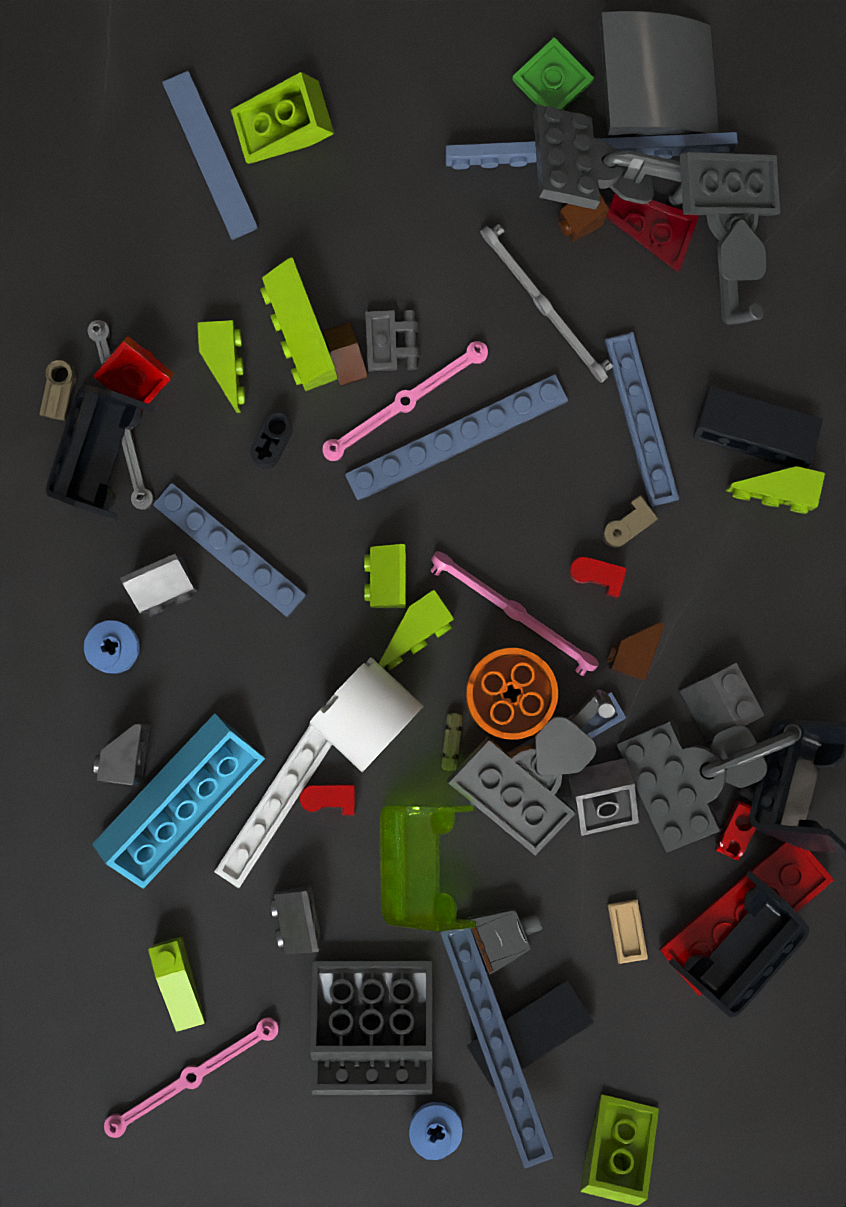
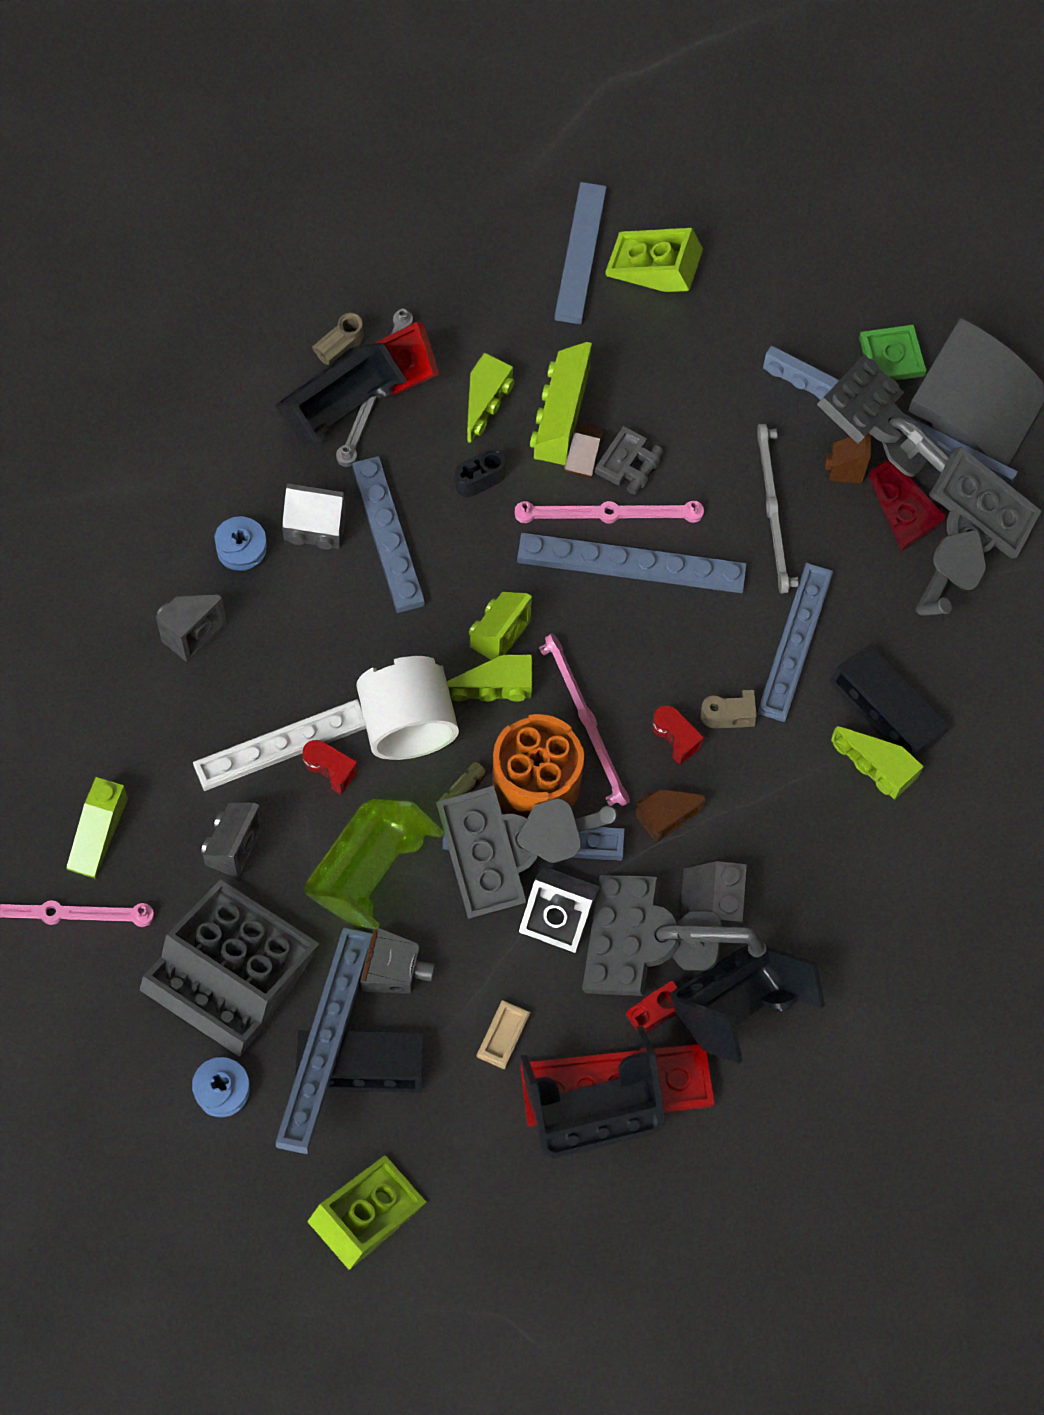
camera: 30 degrees right, 20 degrees down
medium azure slope [92,713,265,889] -> none

